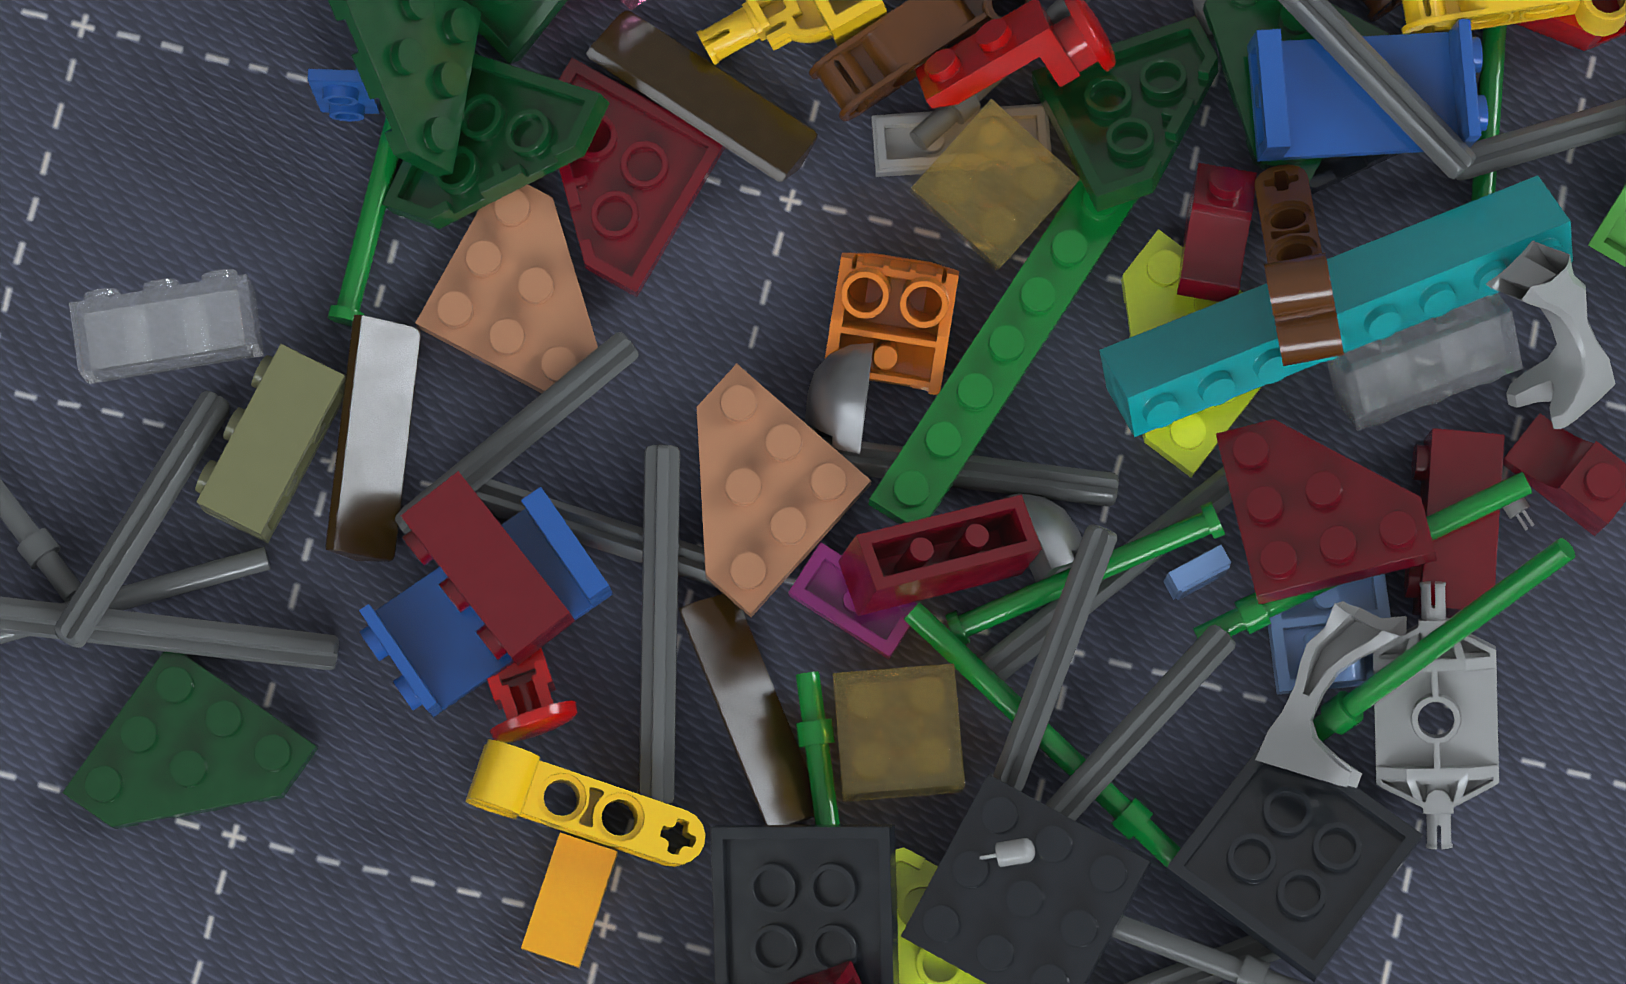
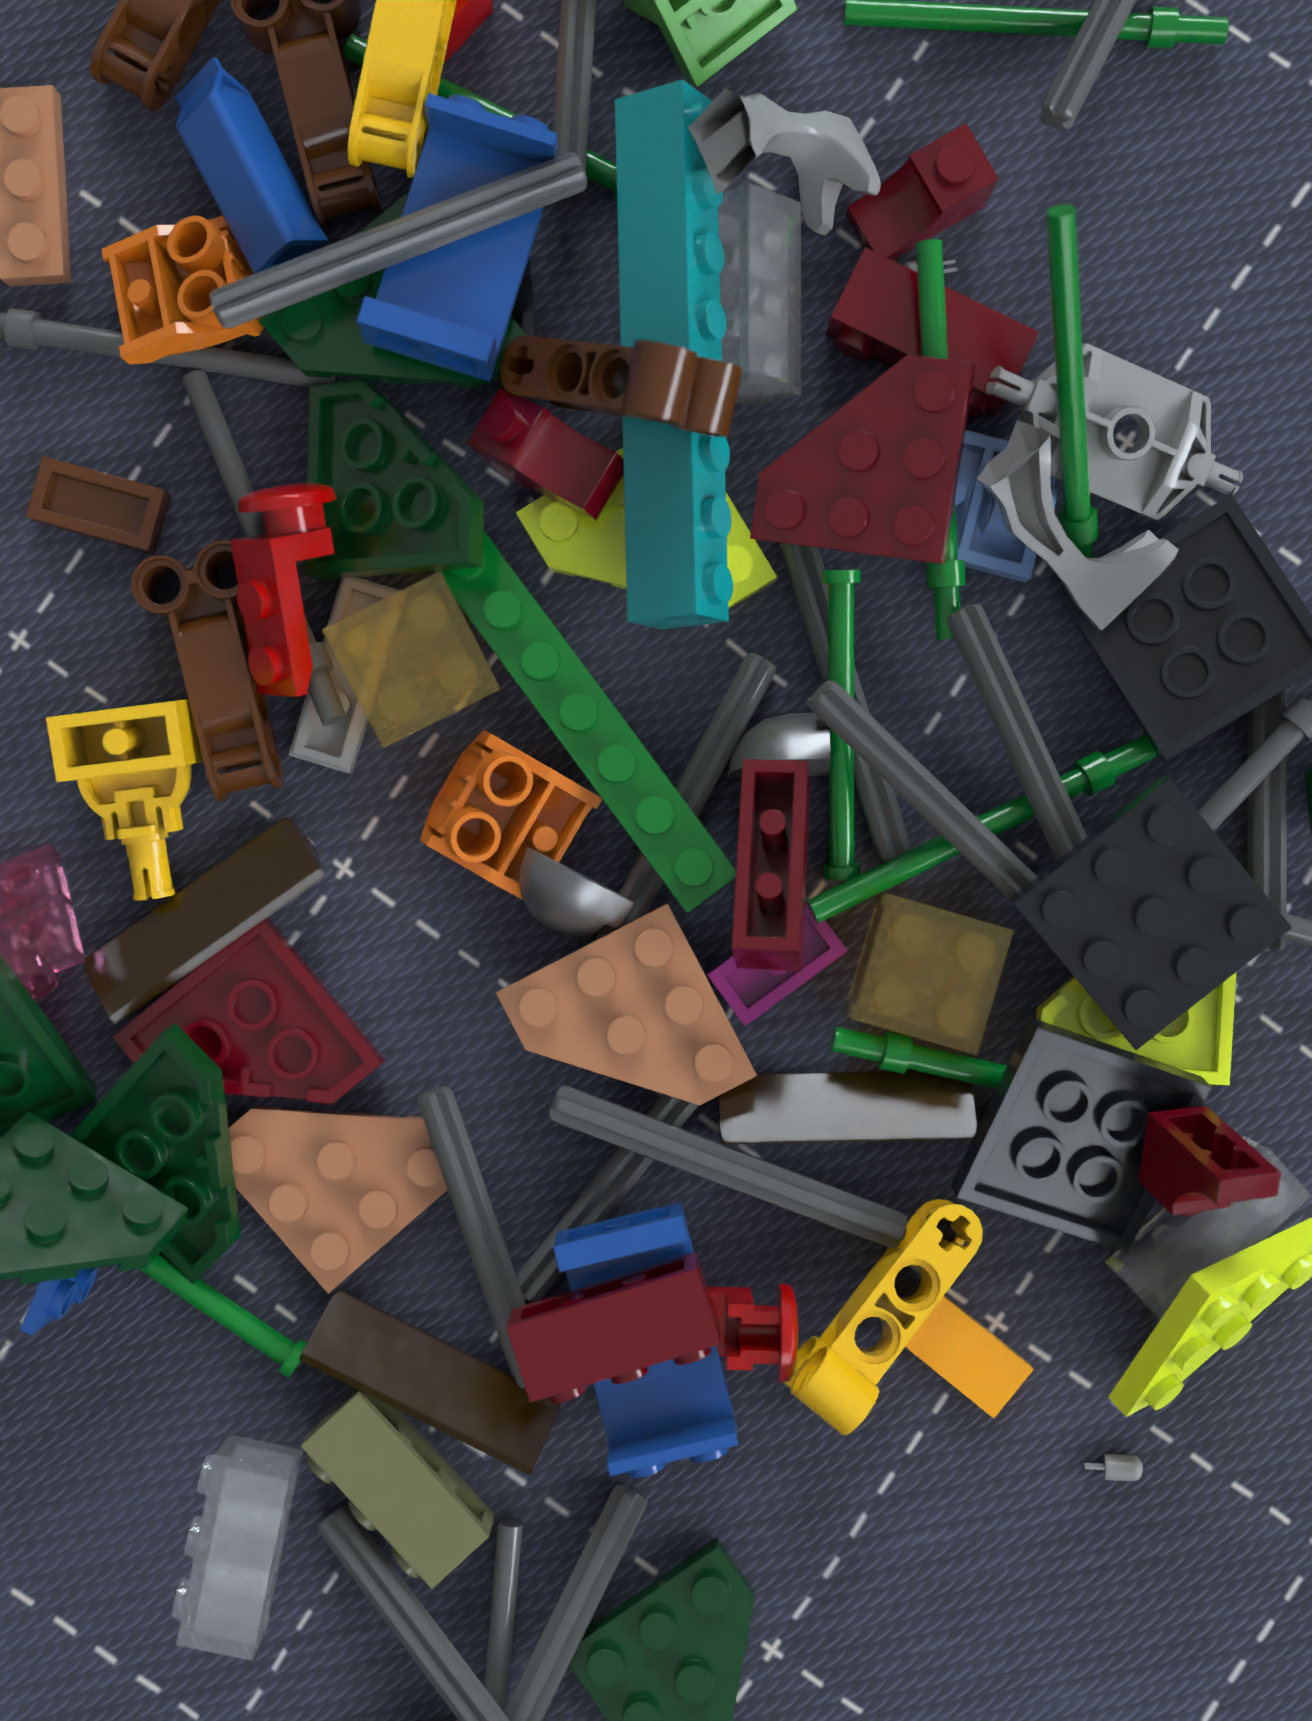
camera: 70 degrees left, 10 degrees up
light grey piece [980,838,1035,867] -> none
medium blue tile [1163,545,1231,600] -> none

